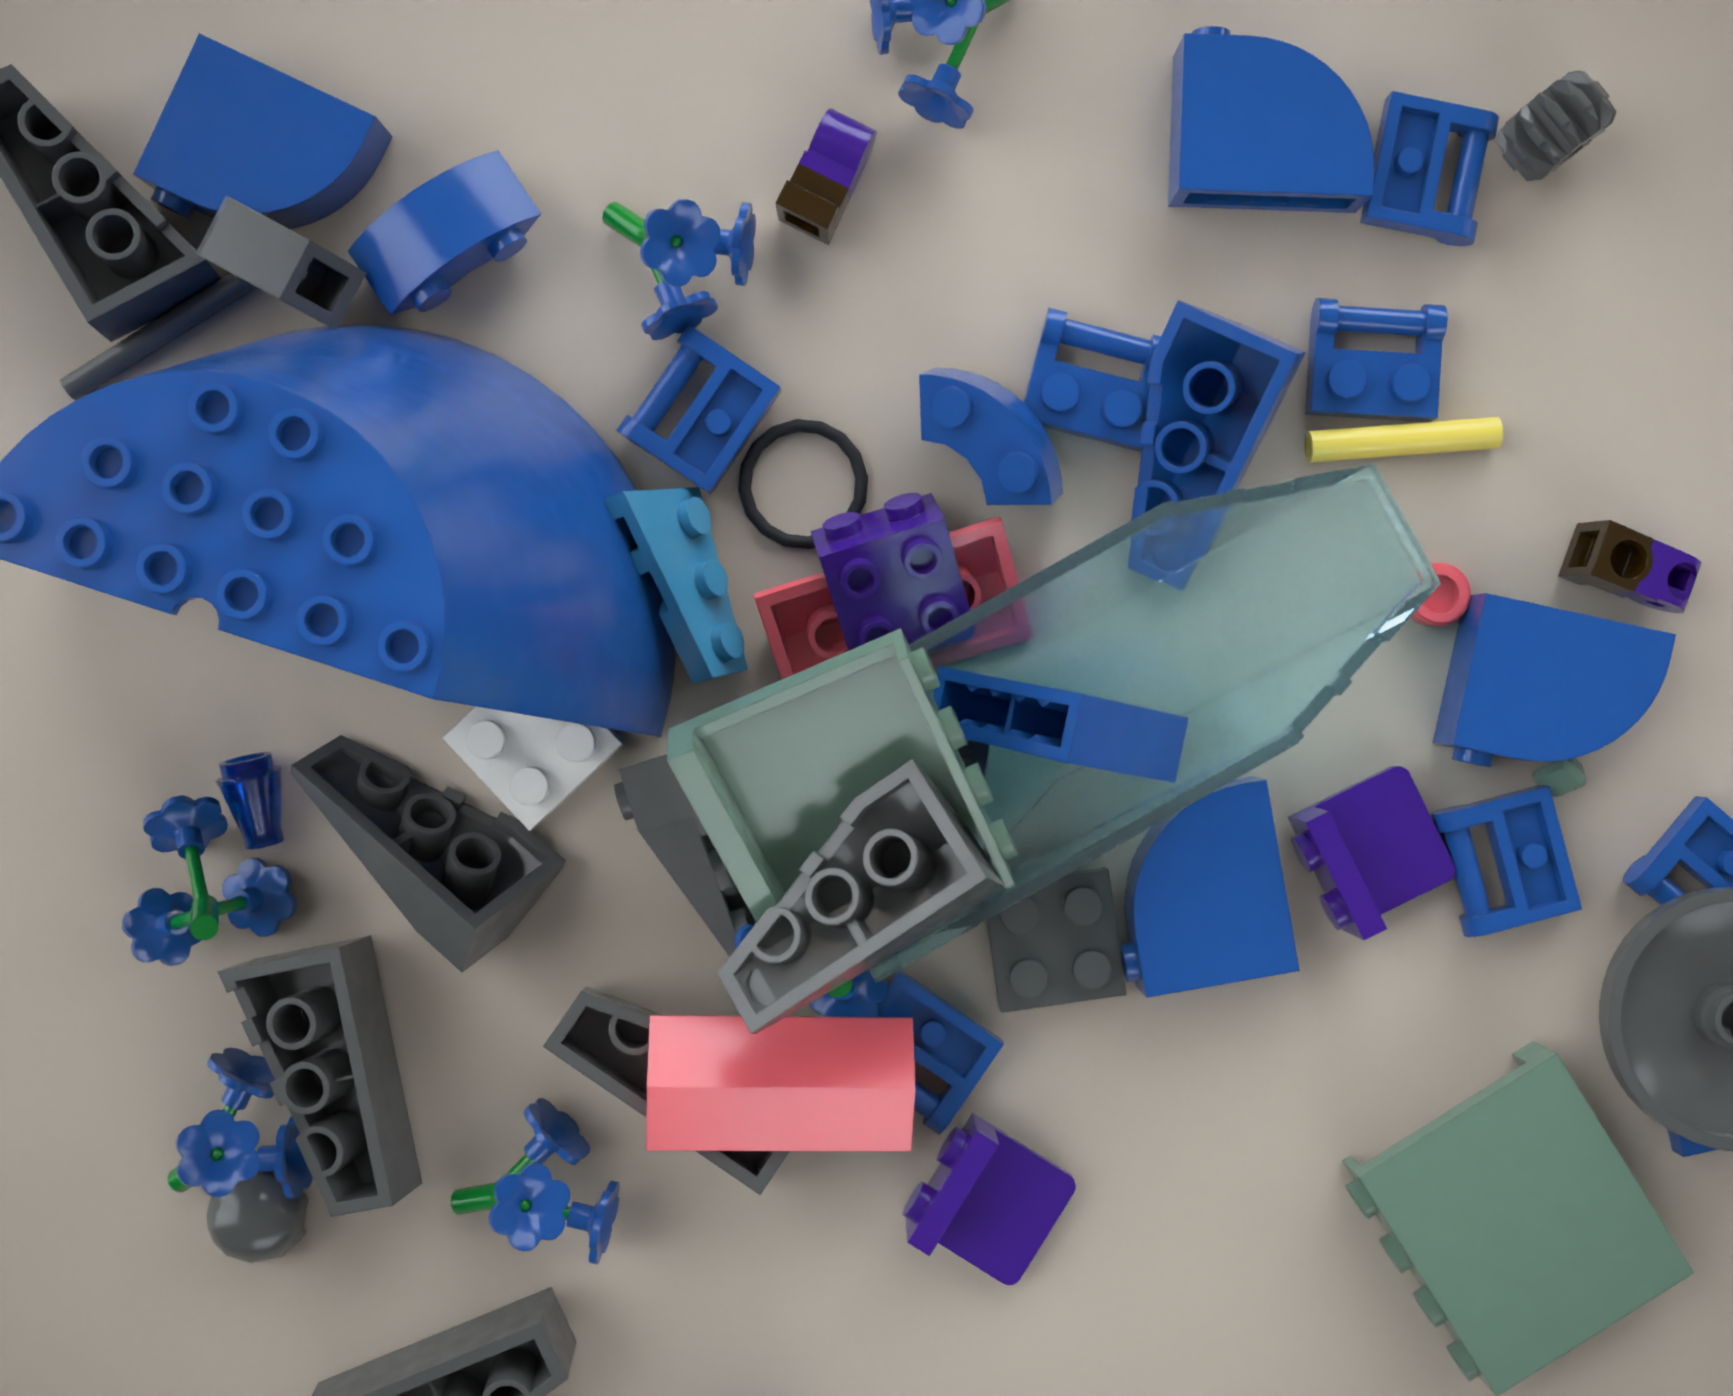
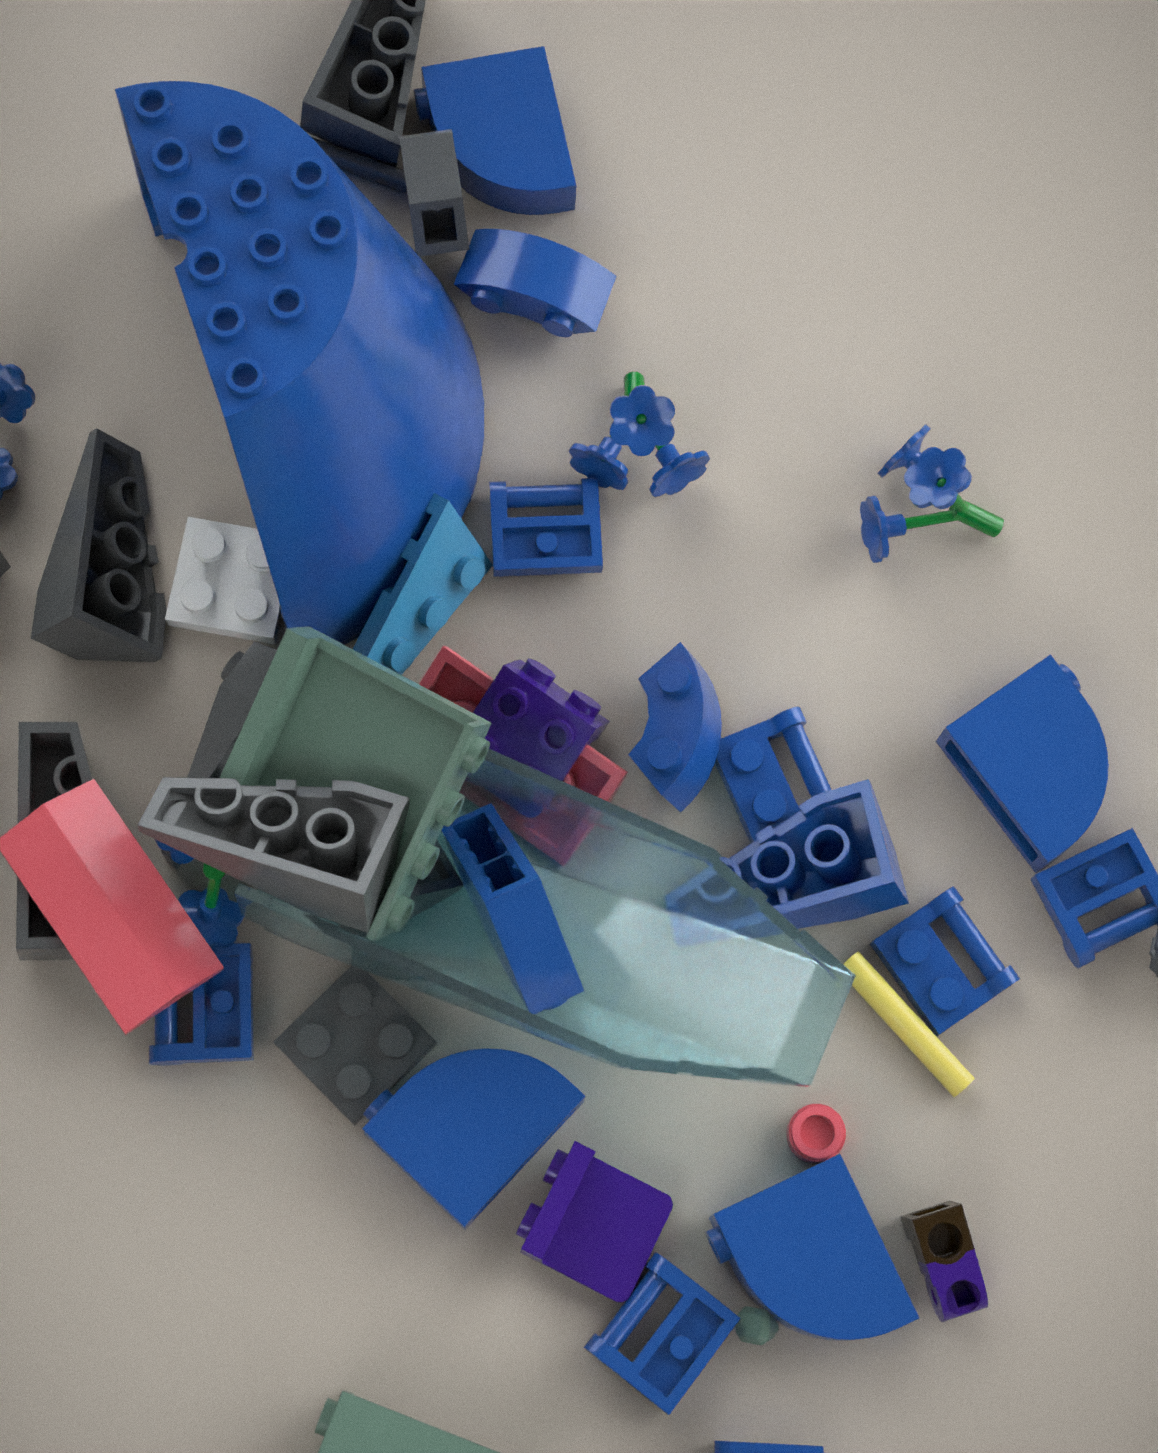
camera: 45 degrees right, 15 degrees down
clear blue cone [216,752,284,850] -> none
black piece [738,419,868,549] -> none
leg [775,108,877,245] -> none
dark purple bracket [902,1113,1076,1285] -> none

